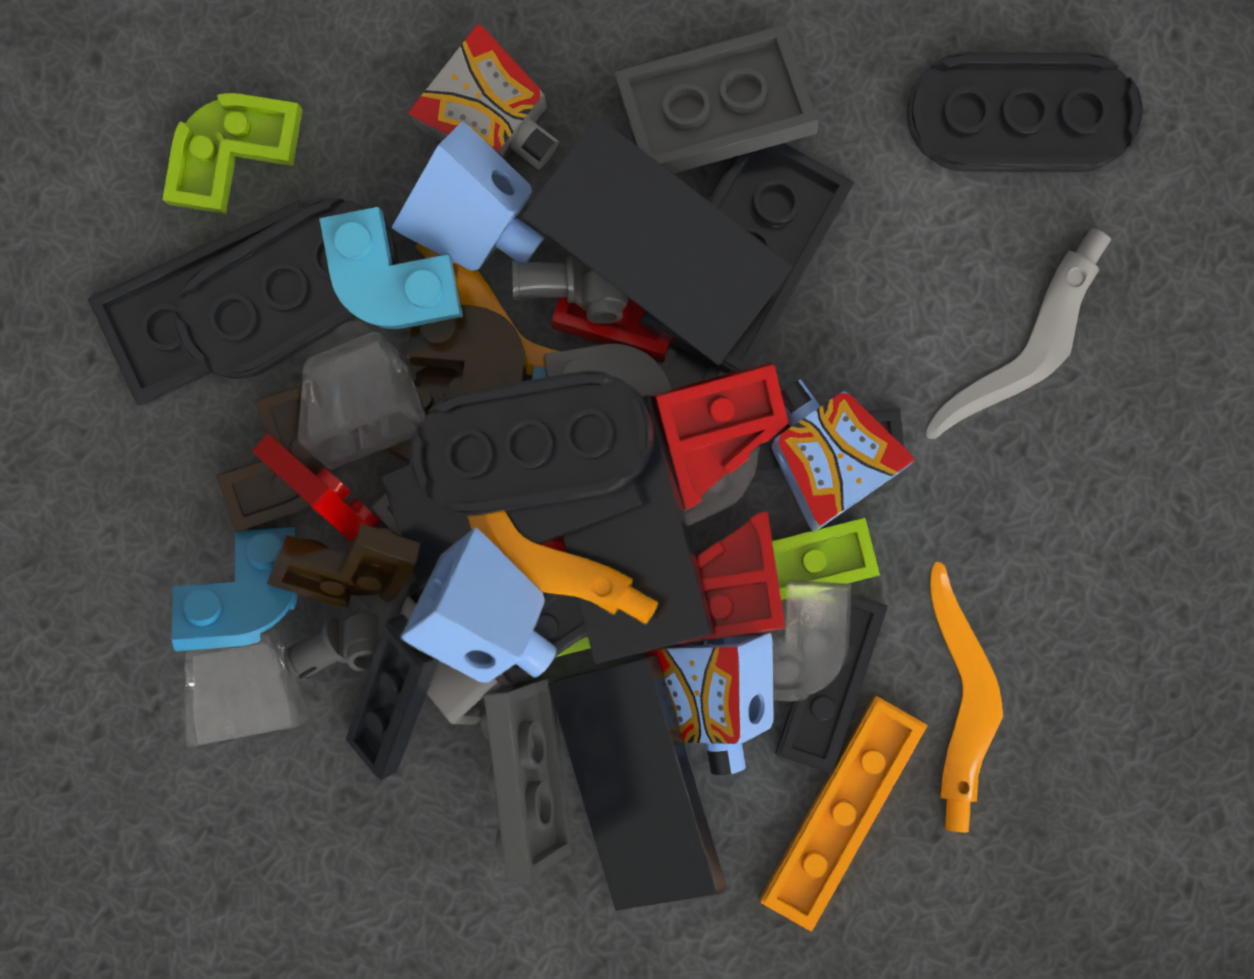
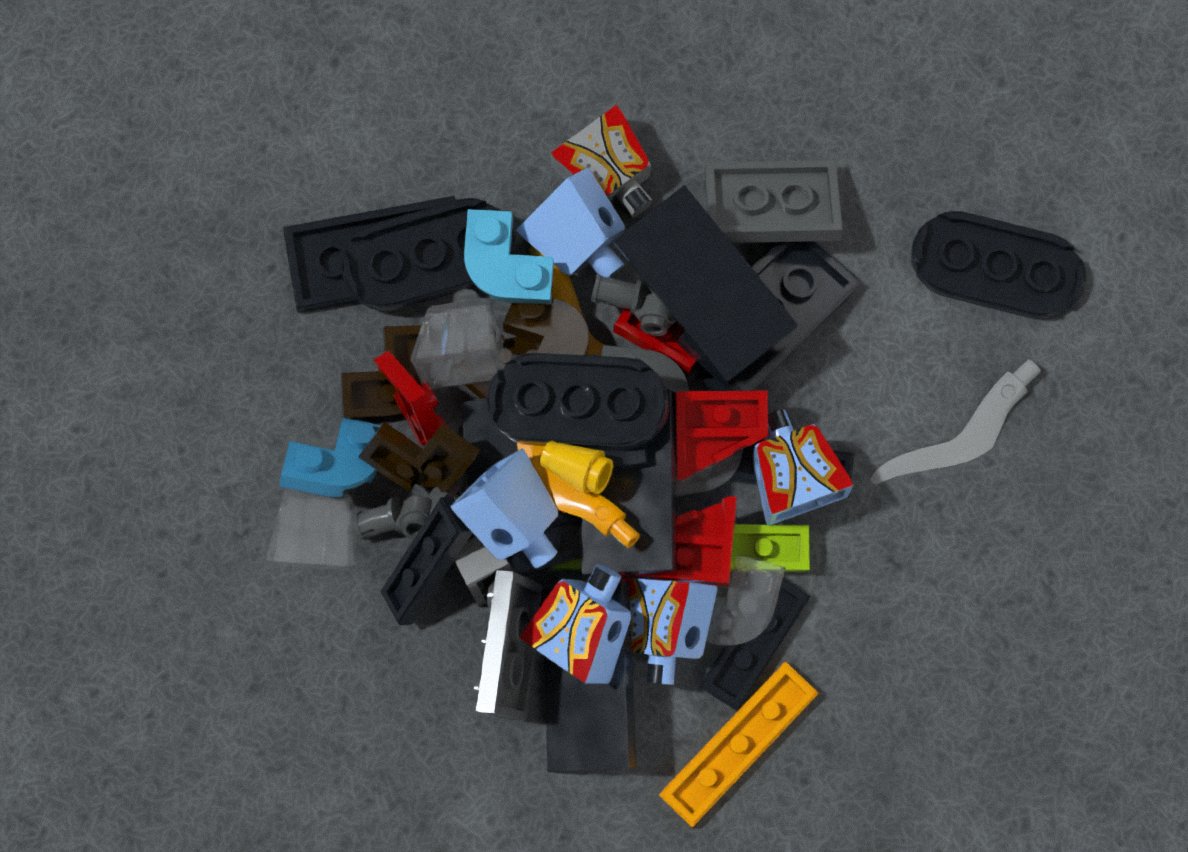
camera: 10 degrees right, 10 degrees down
lime plate [162,93,303,214] -> none
light orange piece [930,562,1003,833] -> none
none -> torso [520,564,631,684]
none -> yellow cone [540,441,613,494]

